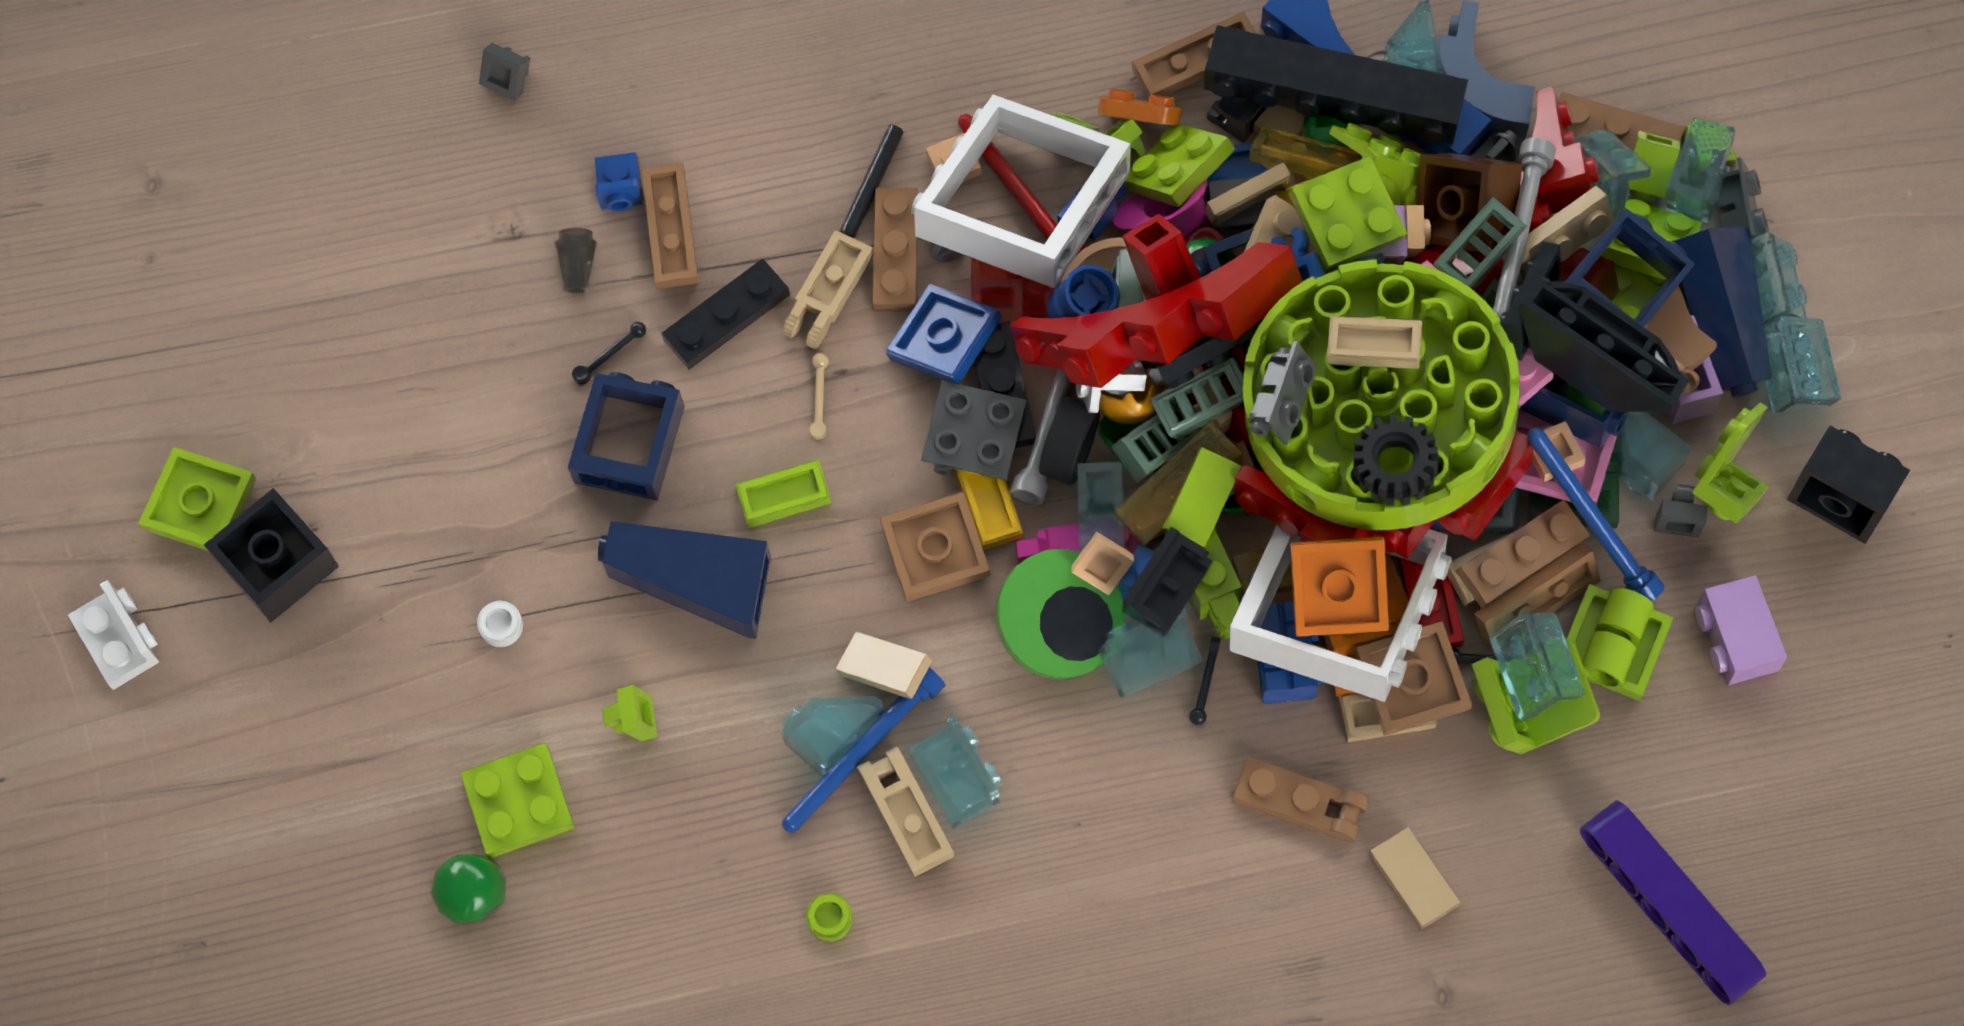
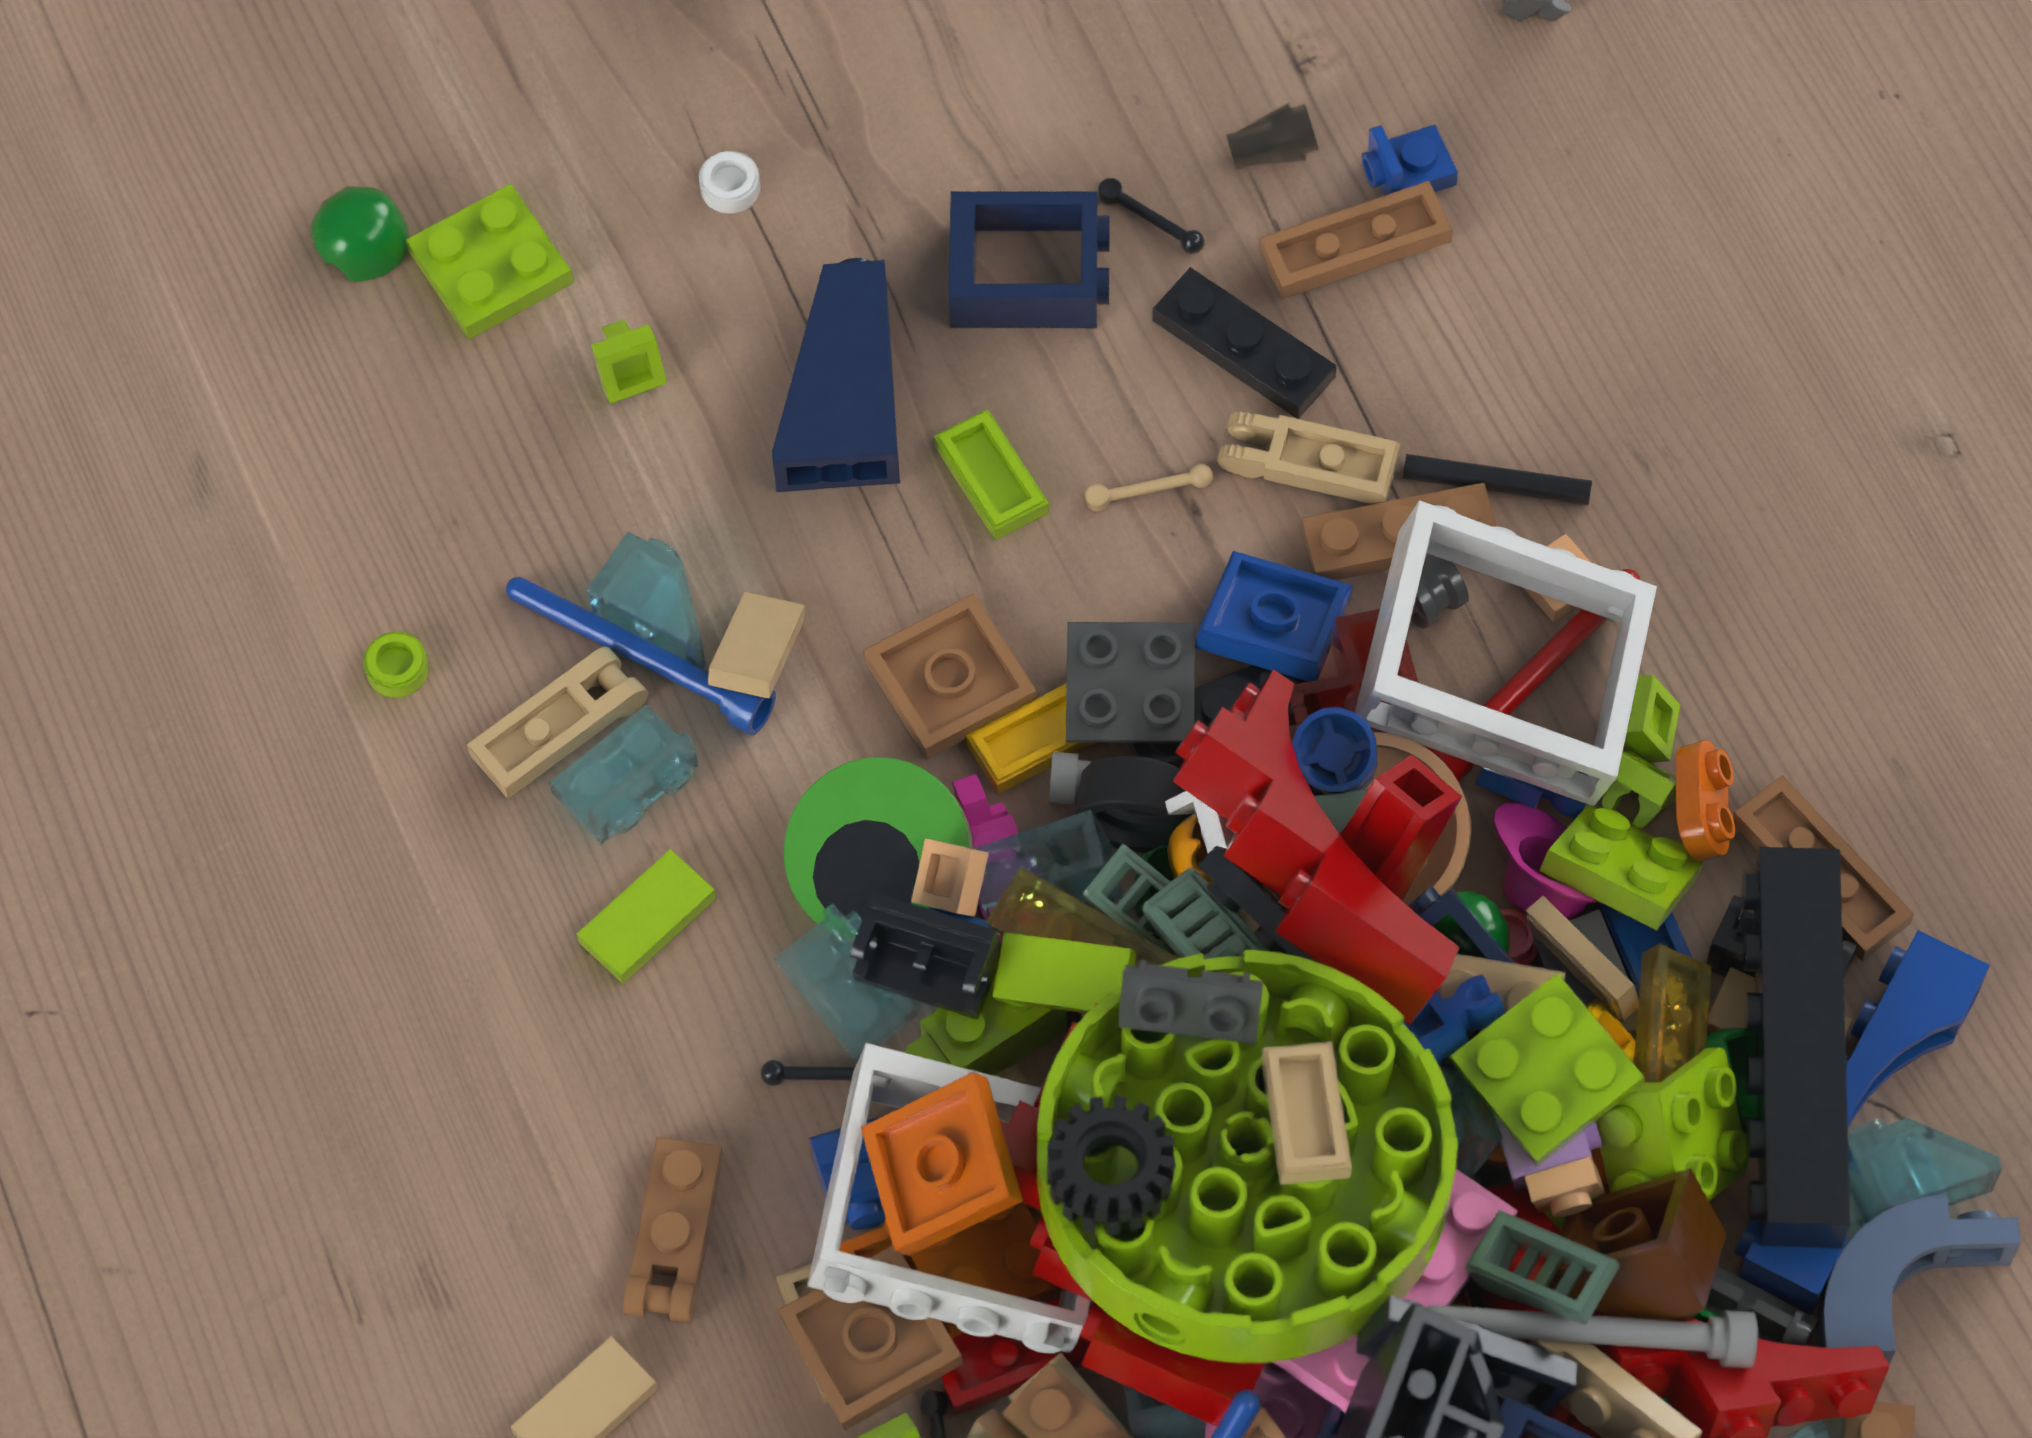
camera: 75 degrees right, 5 degrees down
none -> lime tile [577,849,717,984]

